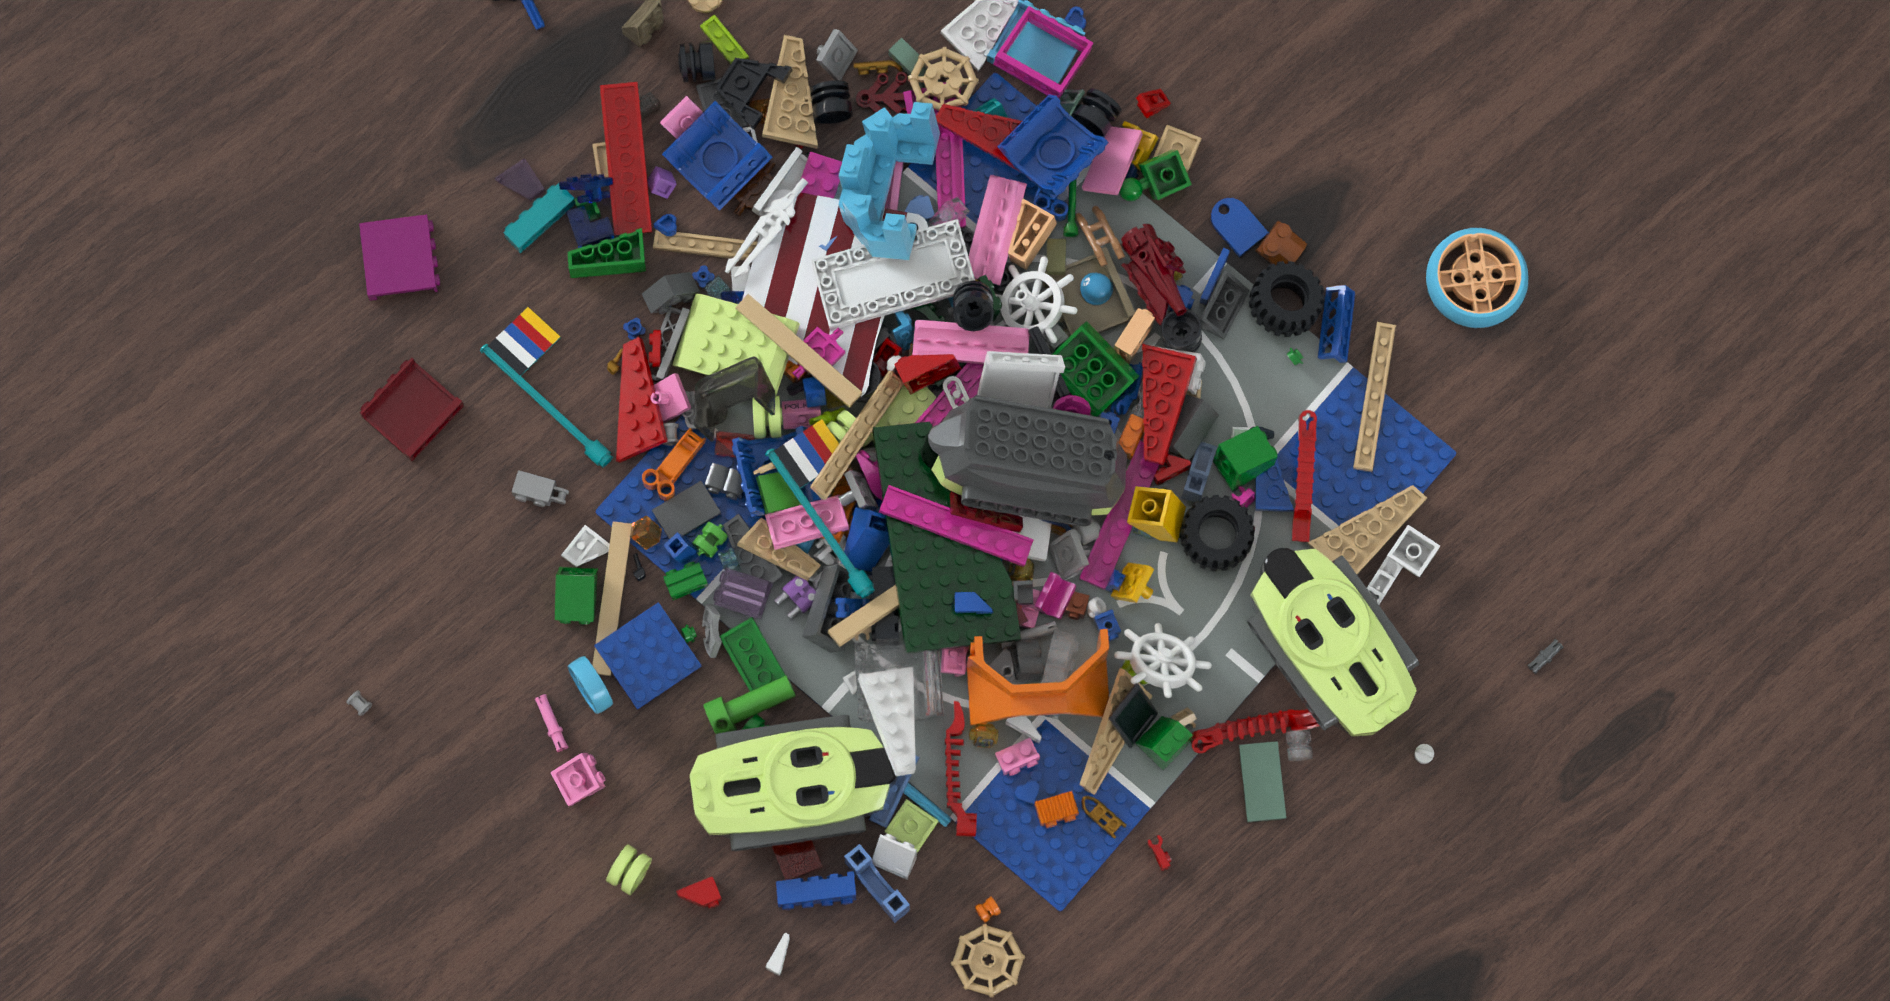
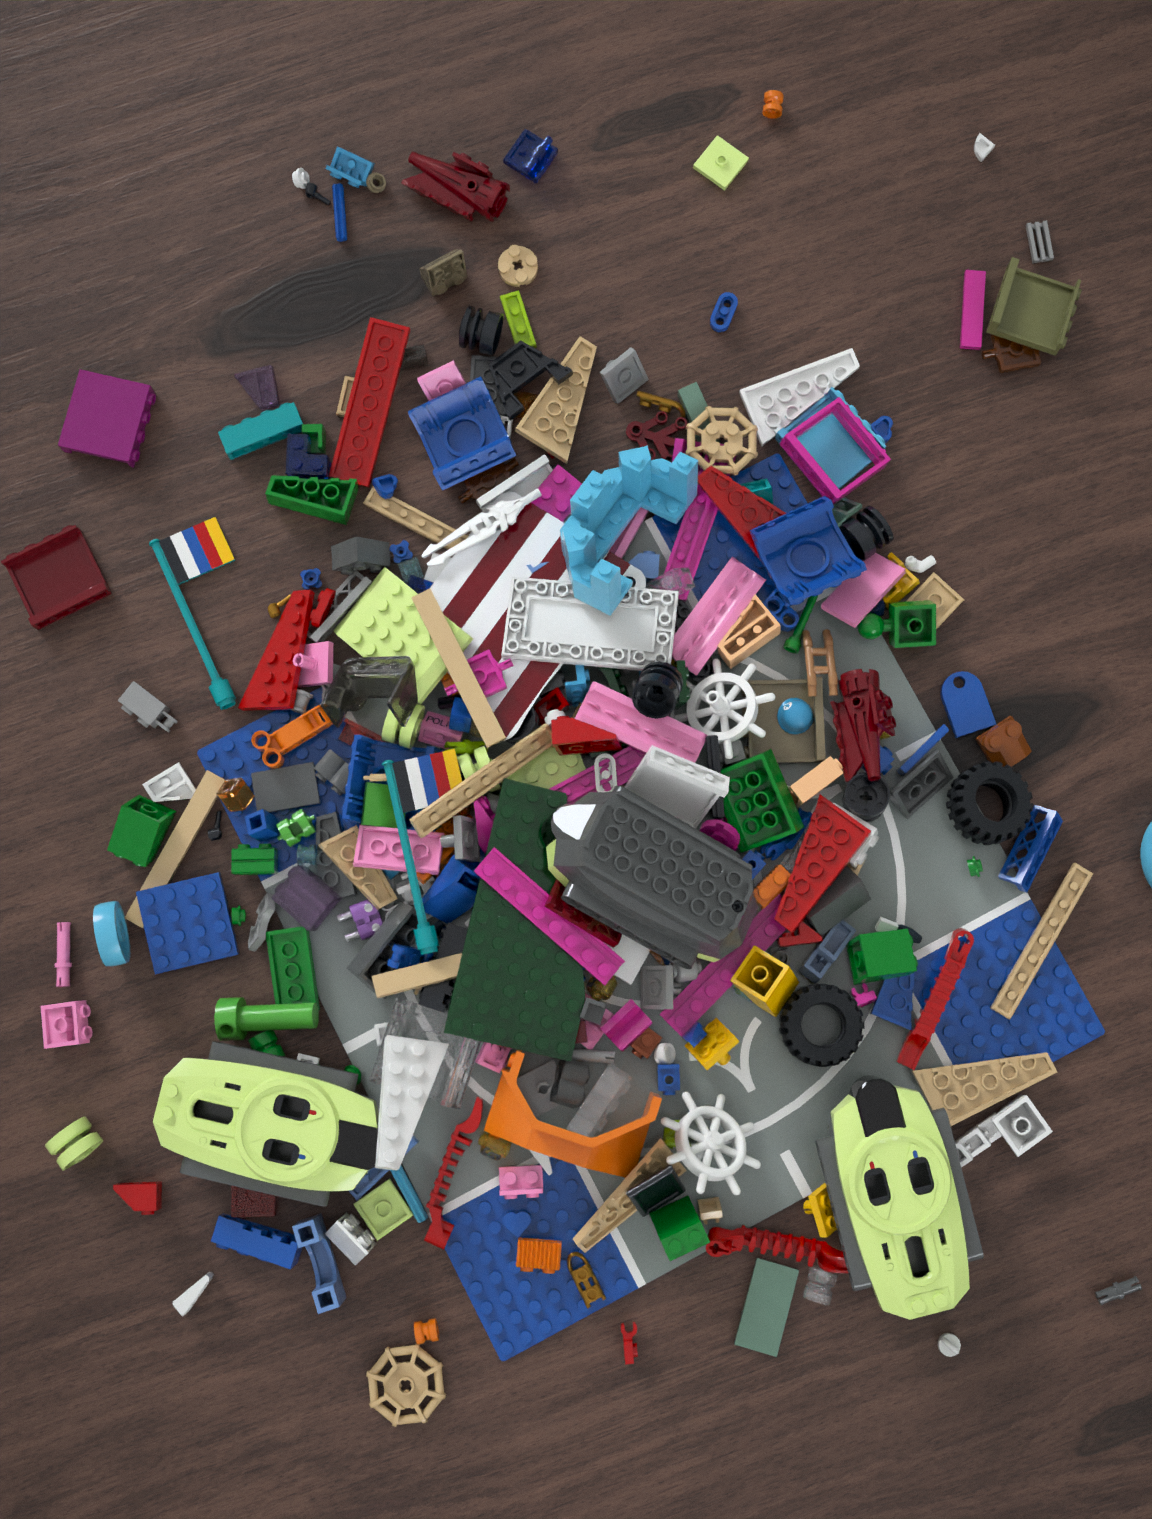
camera: 25 degrees right, 5 degrees up
clear blue plate [559,173,613,203] -> none
medium lavender panel [647,166,677,199] -> none
black wheel [810,80,853,124] -> none
blue slope [955,592,993,614] -> none
olive tile [1046,239,1066,275] -> none
red slope [1136,89,1171,118] -> none
none -> yellow plate [803,1183,837,1237]
none -> white arm [905,555,936,573]

